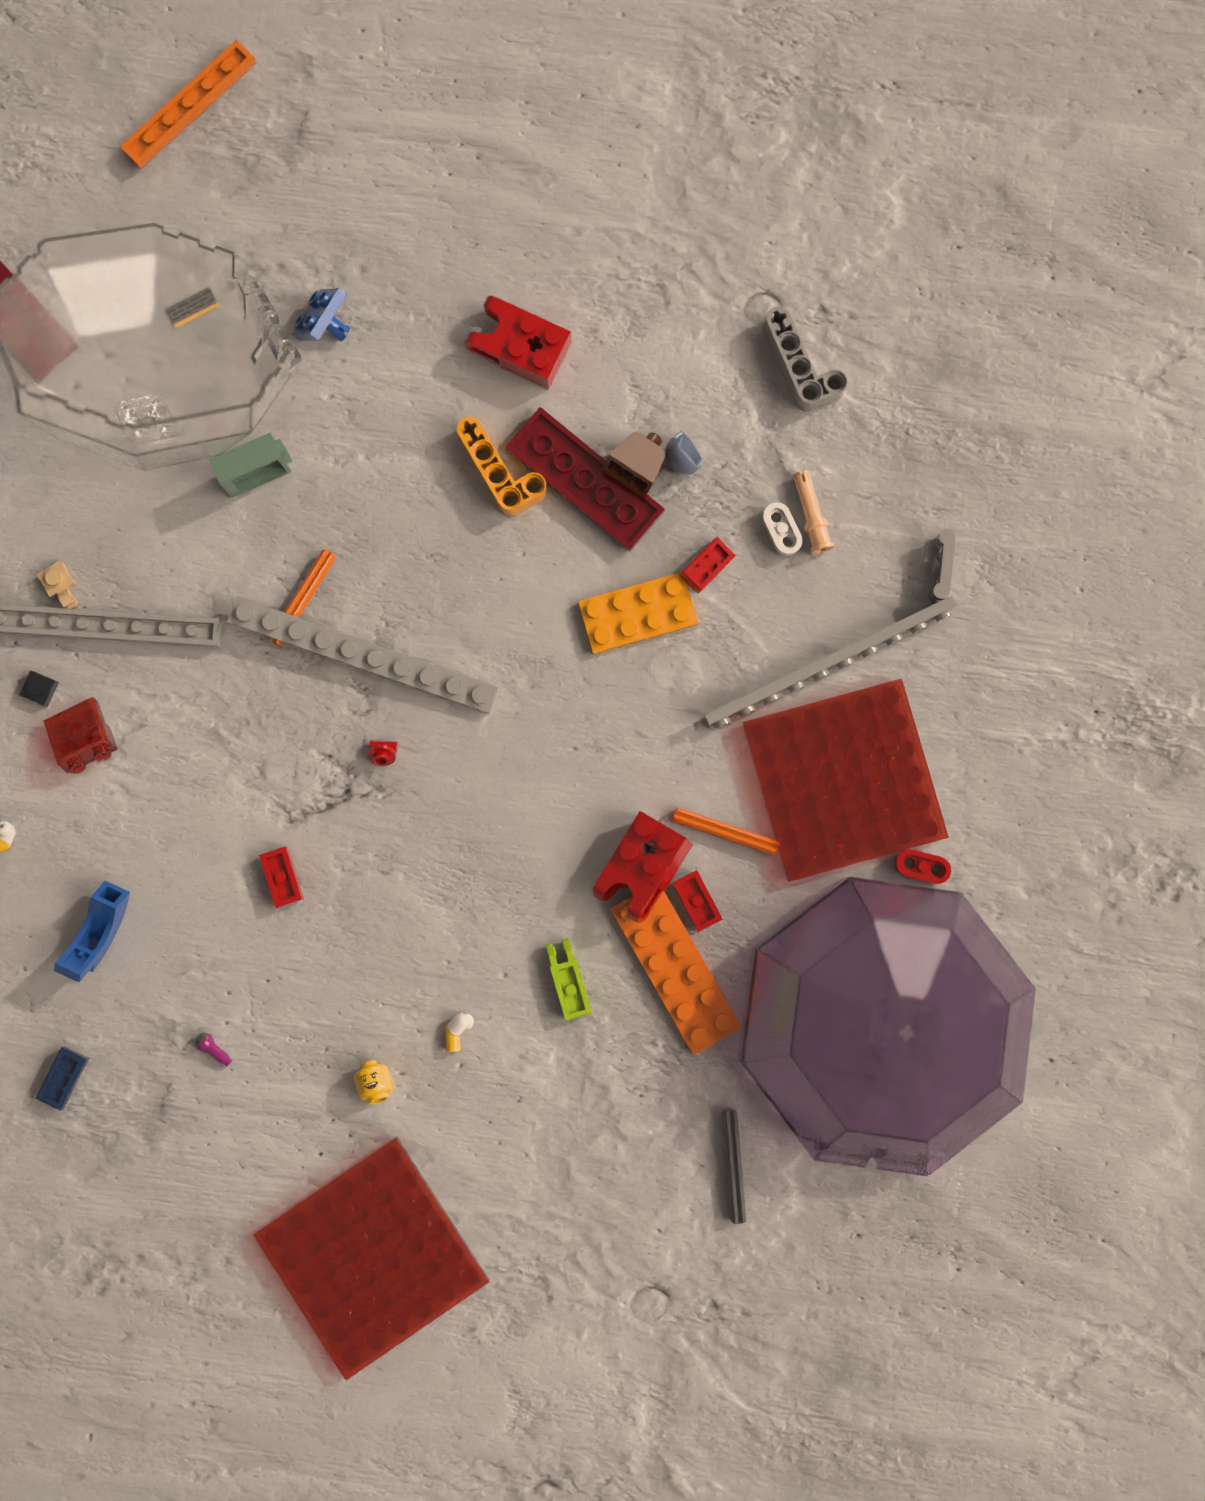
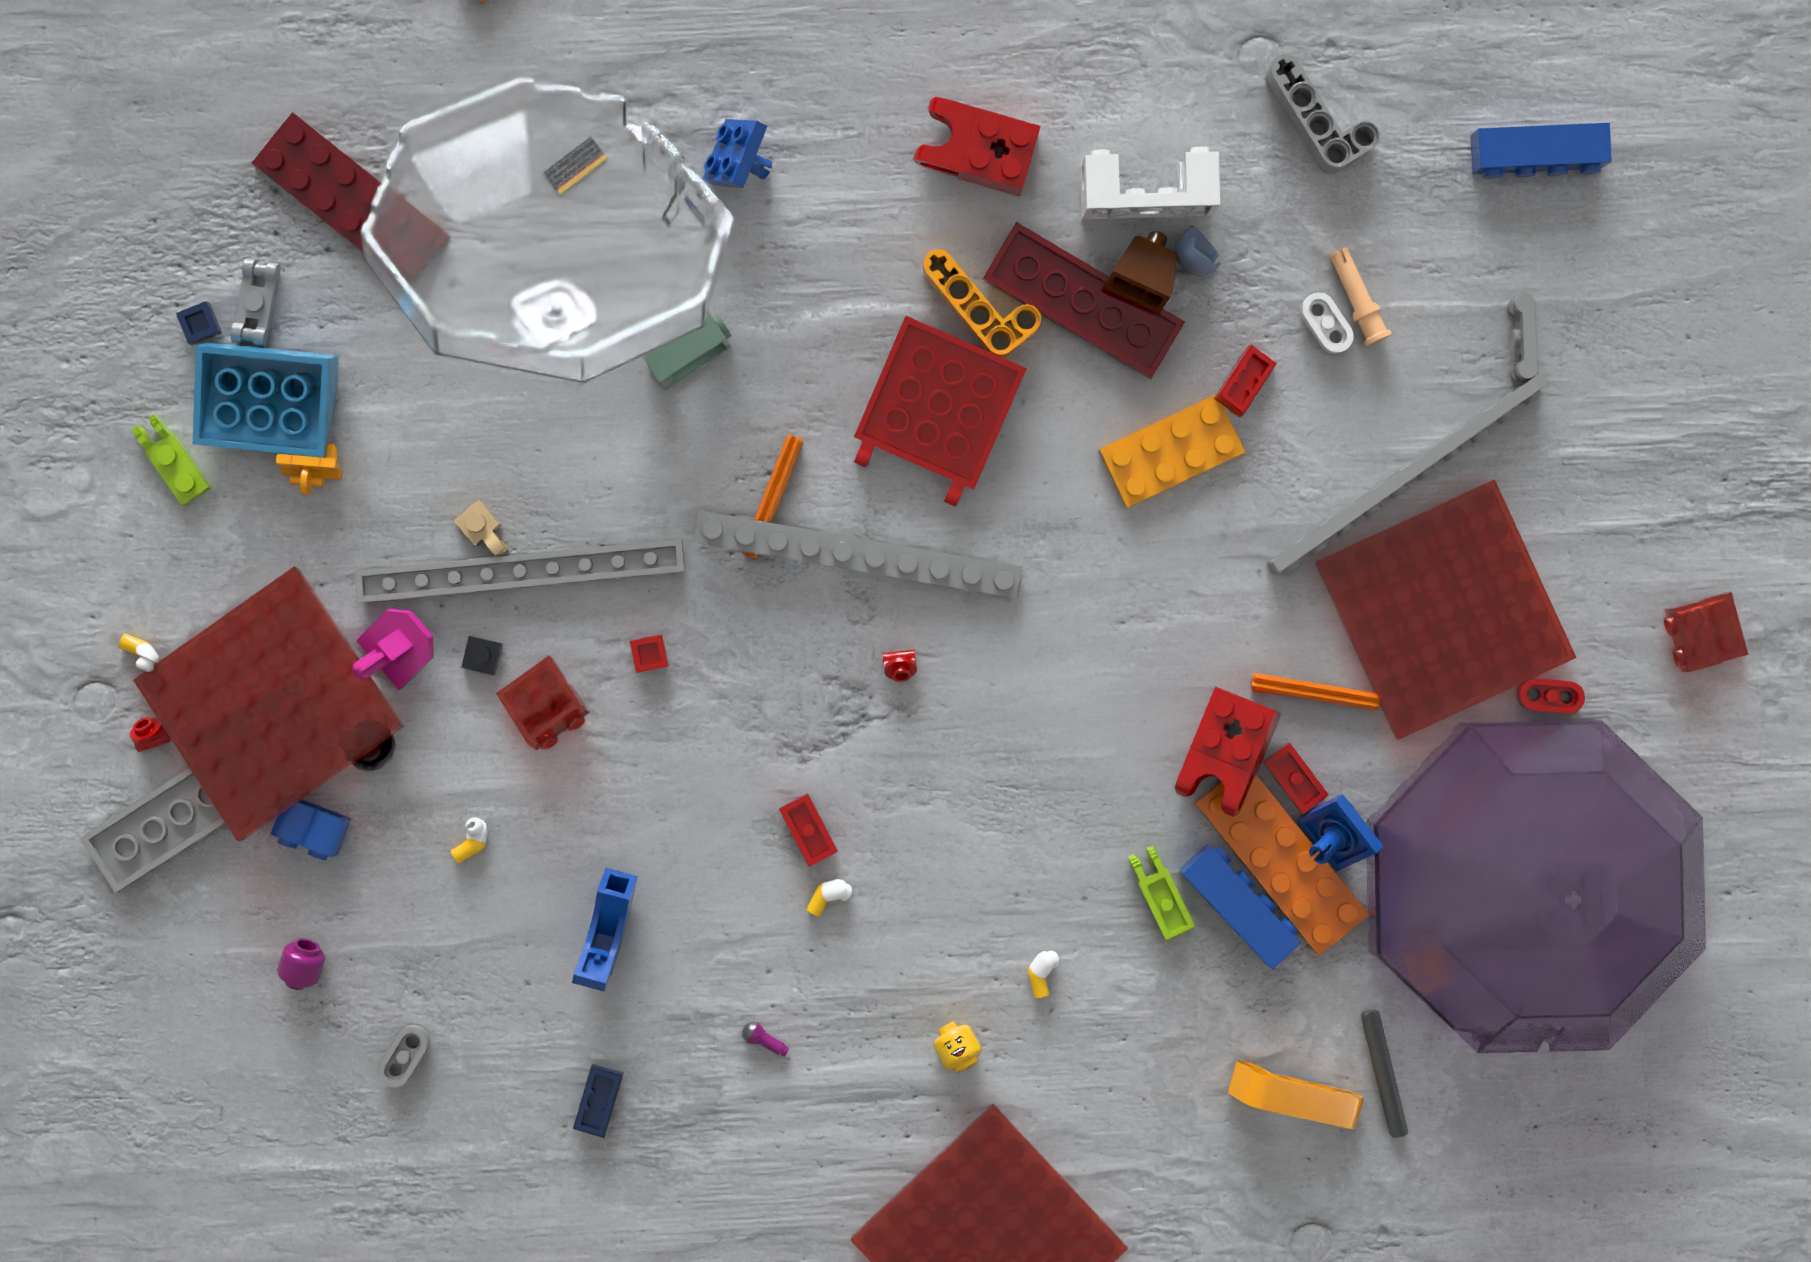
camera: 10 degrees left, 5 degrees up
none -> red plate [630,634,669,673]
none -> arm [806,879,852,917]
none -> red plate [854,315,1027,507]
none -> white plate [1080,146,1220,220]
none -> blue brick [1178,844,1301,970]
none -> light orange beam [1227,1060,1364,1129]
none -> blue plate [1296,794,1383,872]
none -> blue brick [1471,123,1612,179]
none -> clear red plate [1664,592,1749,672]

